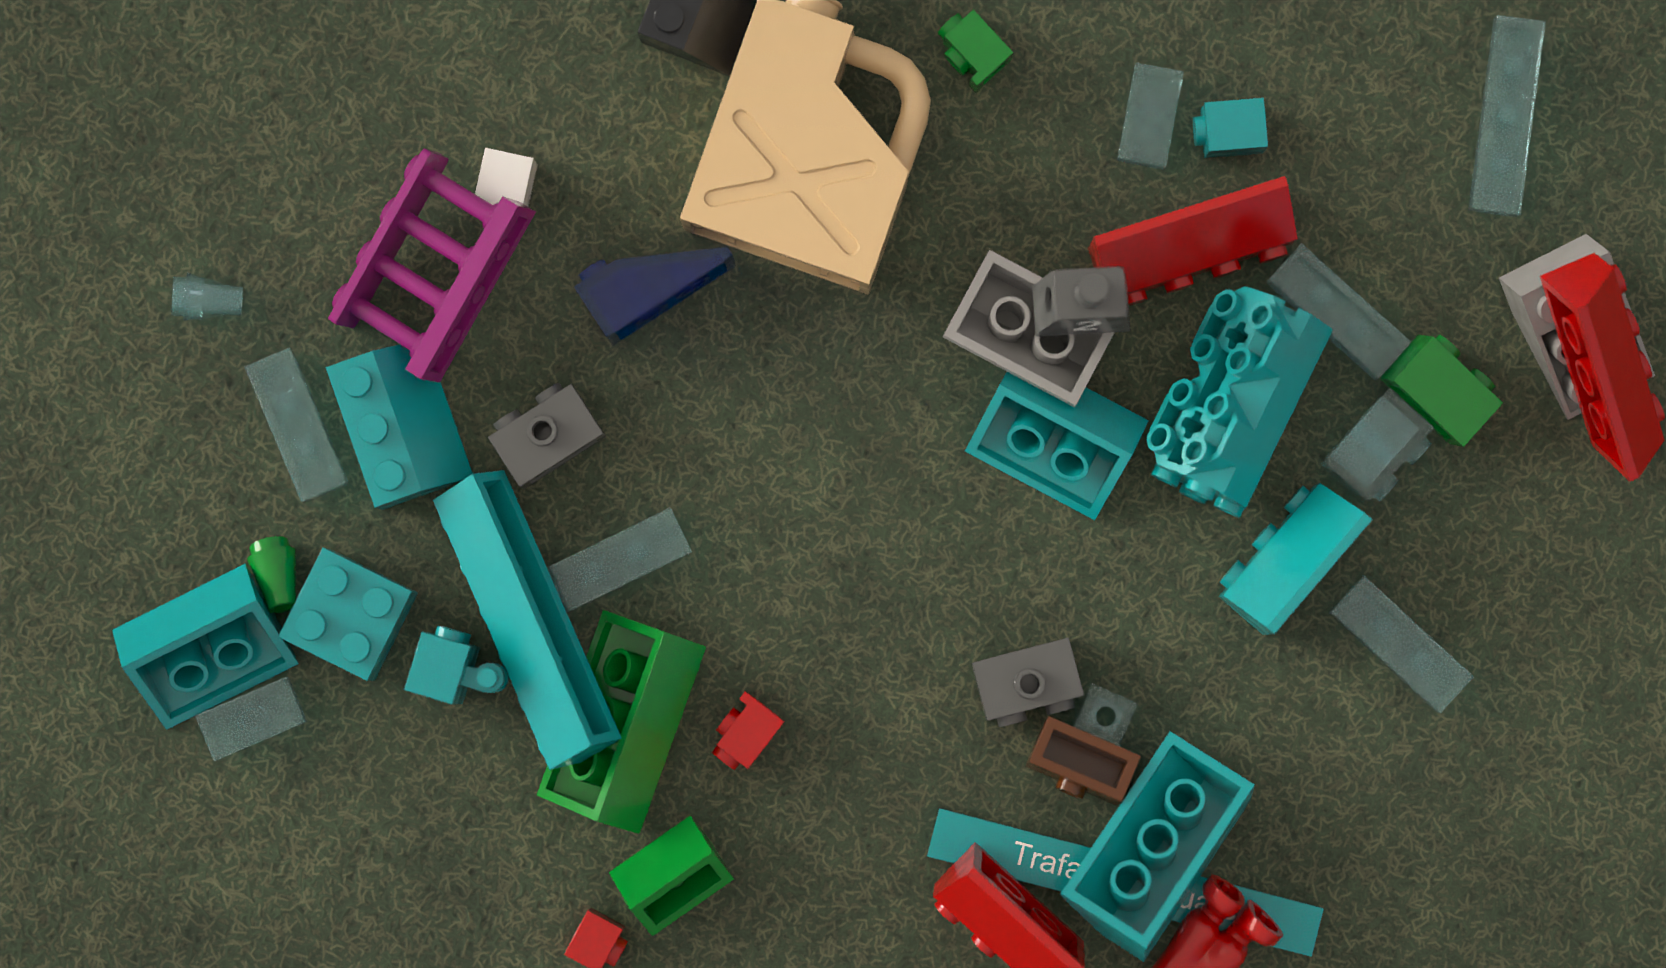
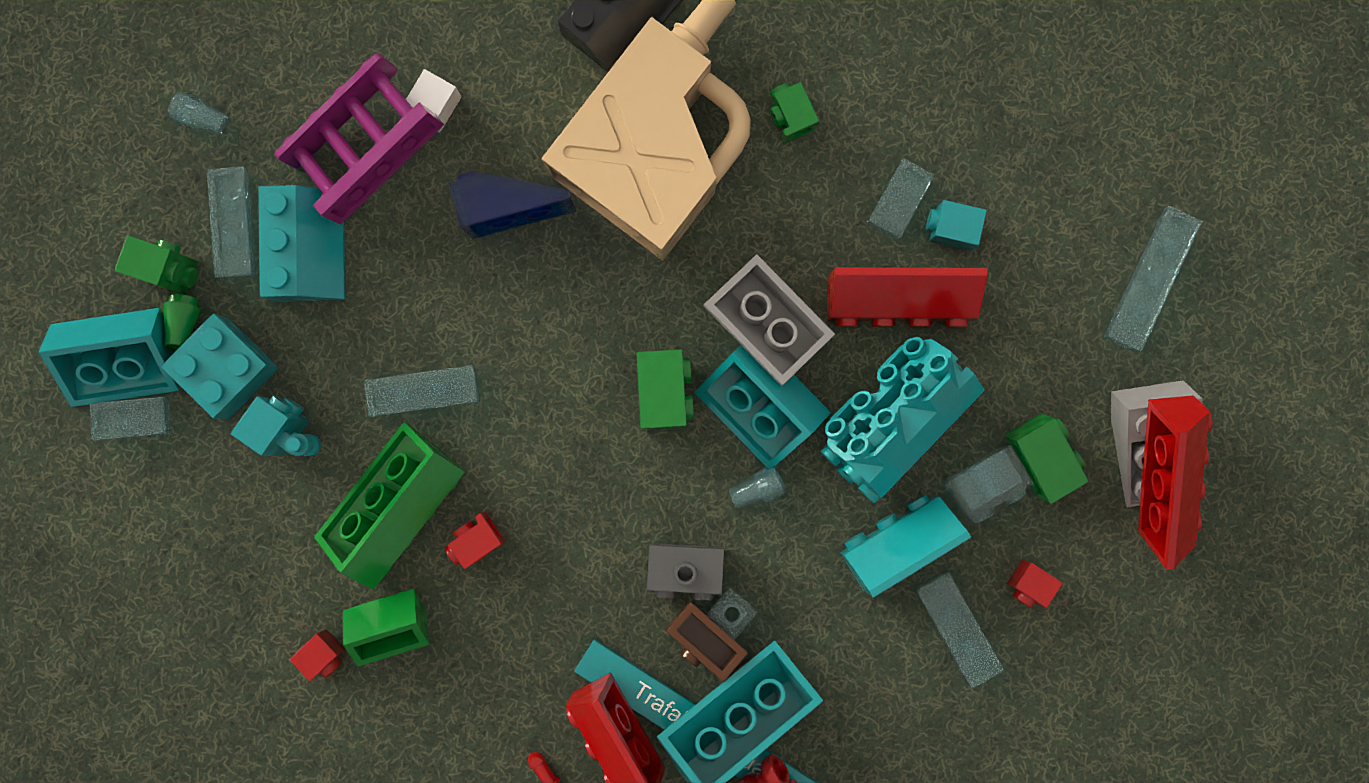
camera: 10 degrees right, 0 degrees up
teal brick [433,470,622,770] -> none
dark grey brick [488,383,606,489] -> none
dark grey torso [1032,267,1131,336] -> none
clear light blue plate [1266,243,1411,381] -> none
none -> green brick [114,235,198,295]
none -> green brick [636,349,694,430]
none -> clear light blue cone [729,466,786,509]
none -> red plate [1007,560,1063,608]

